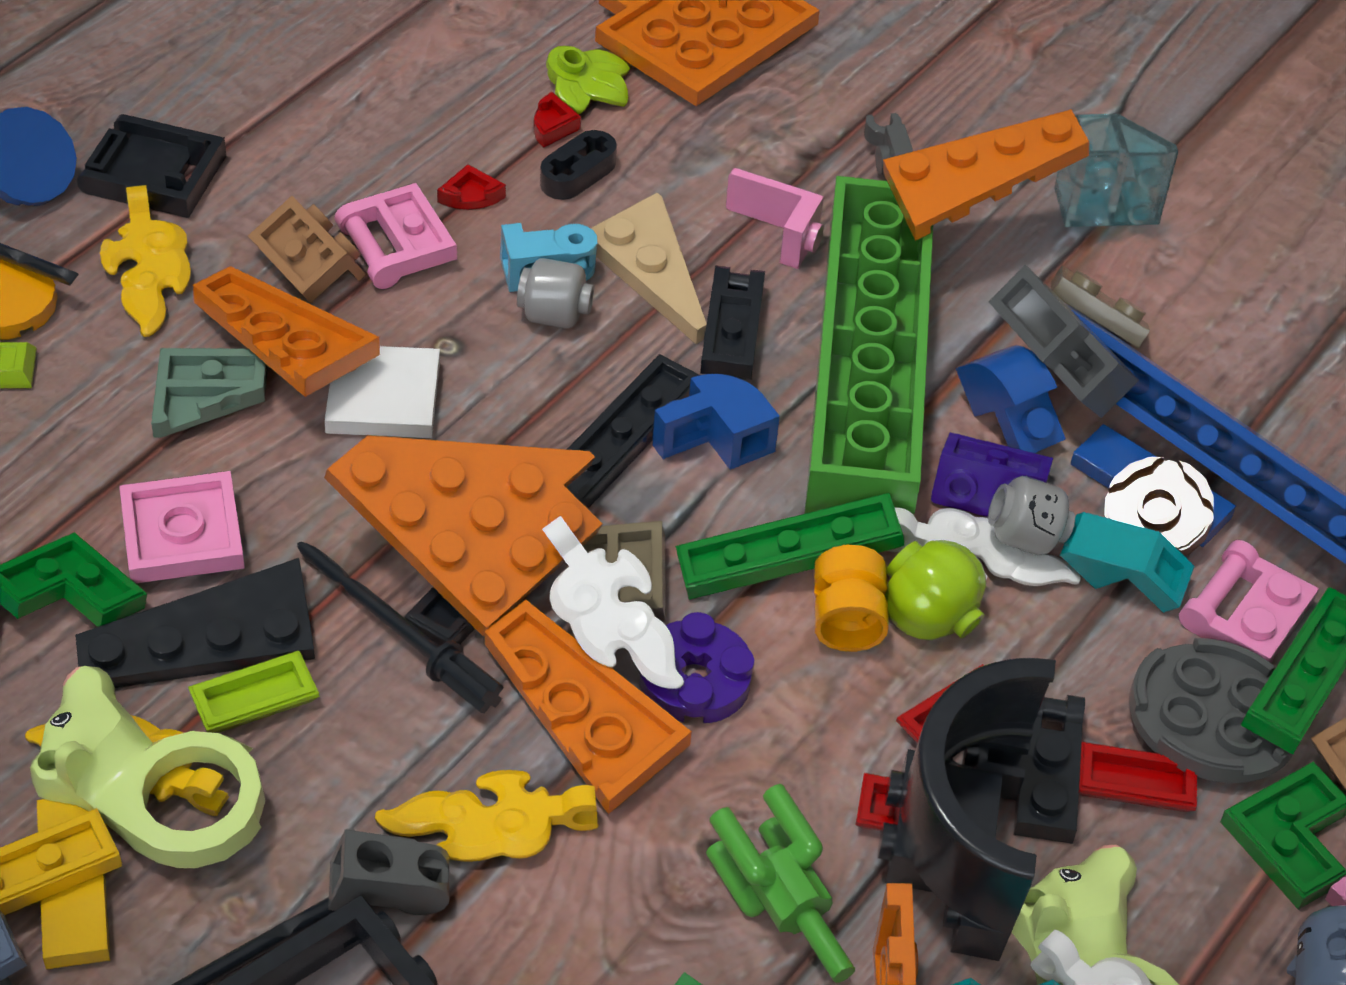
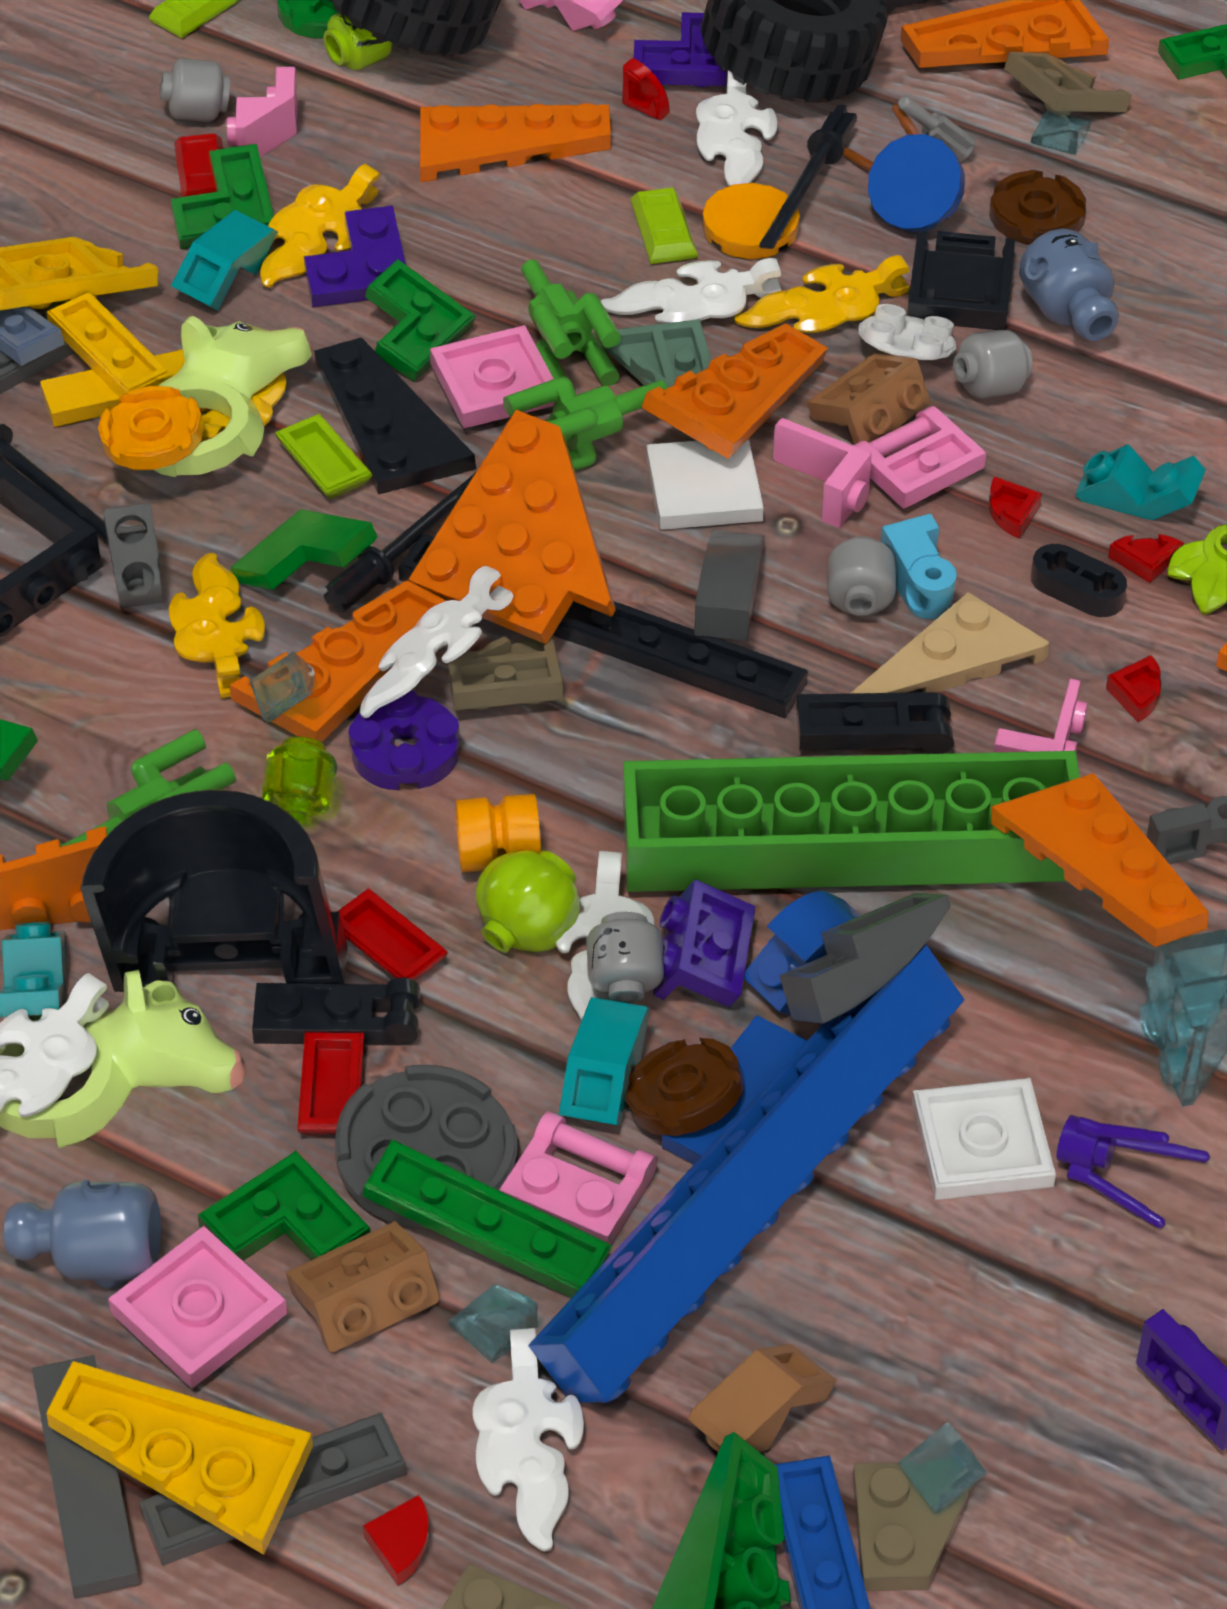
camera: 85 degrees right, 0 degrees up
blue brick [652,374,780,470] -> none
green tile [675,493,905,600] -> none
dark tan wing [1051,265,1150,348] -> none
none -> light orange tile [98,386,204,470]
none -> green tile [230,509,378,590]
none -> clear light blue slope [250,651,315,723]
none -> clear neon green head [261,737,338,824]
none -> bright green plant [503,377,668,471]
none -> bright green plant [521,260,621,386]
none -> white piece [601,258,782,324]
none -> dark grey slope [694,530,765,641]
none -> bright pink bracket [773,418,872,528]
none -> white dish [858,304,956,360]
none -> white tile [912,1078,1056,1200]
none -> light grey head [953,330,1033,399]
none -> reddish brown tile [989,170,1086,245]
none -> sand blue piece [1019,228,1119,341]
none -> dark purple plant [1056,1114,1210,1228]
none -> teal slope [1075,444,1206,520]
none -> red tile [1106,655,1161,723]

